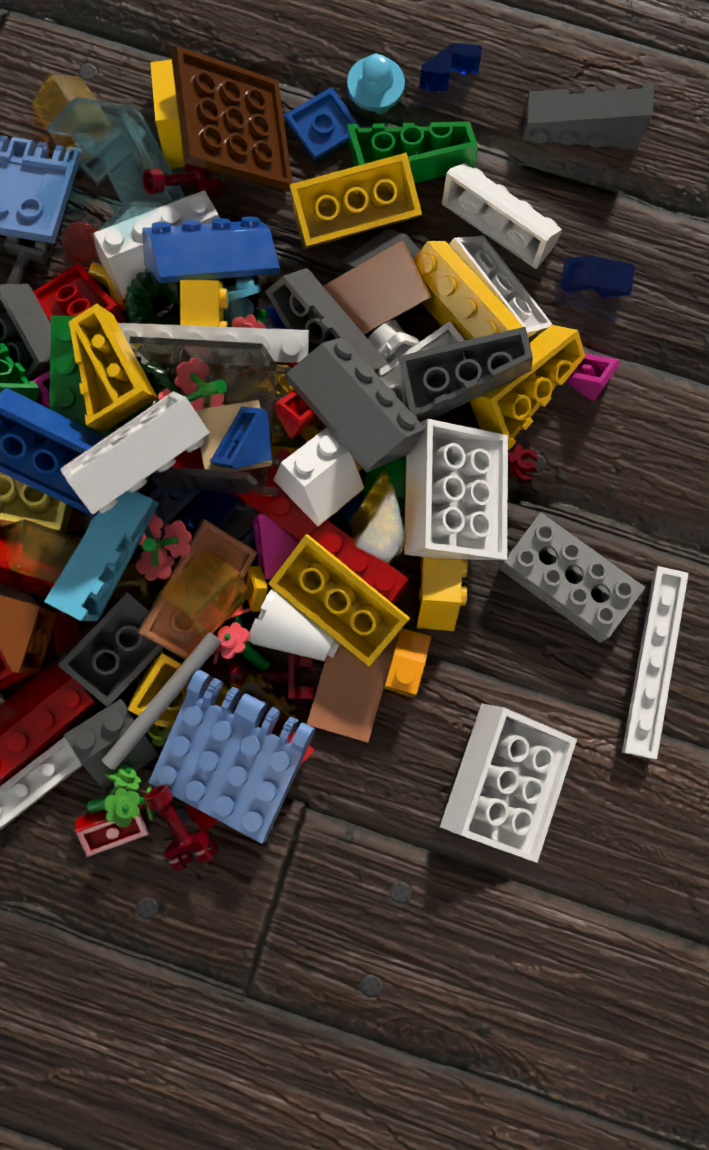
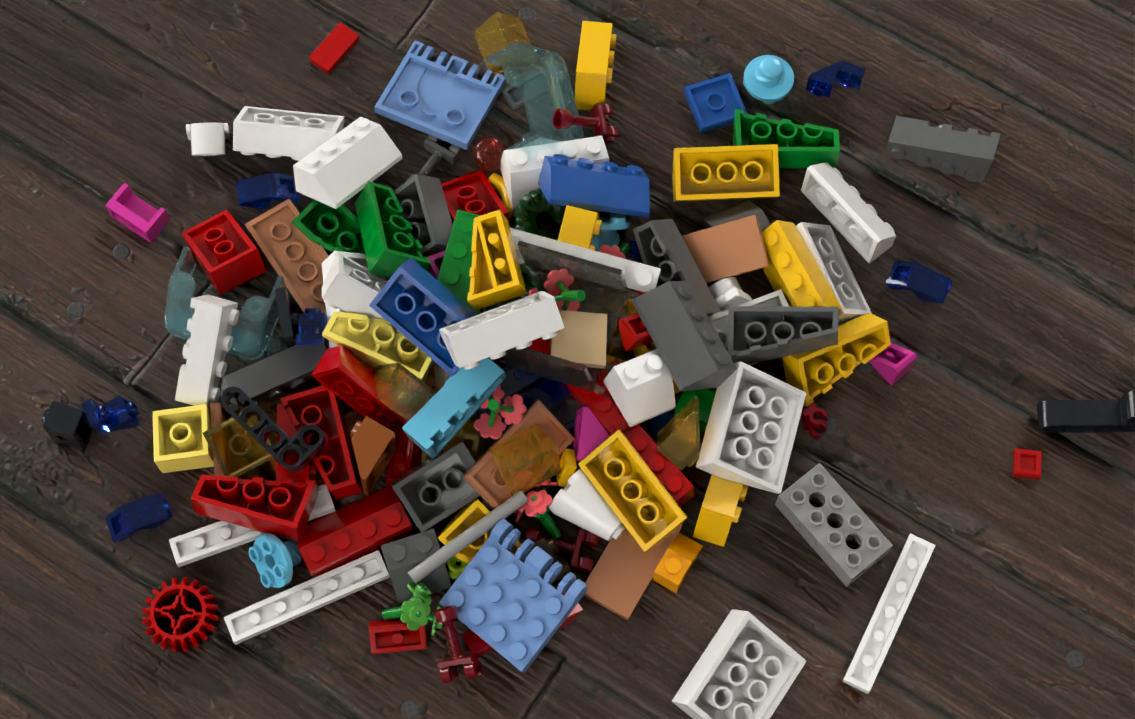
camera: 15 degrees right, 10 degrees down
reddish brown plate [171,46,293,190] -> none
blue slope [209,406,272,469] -> none

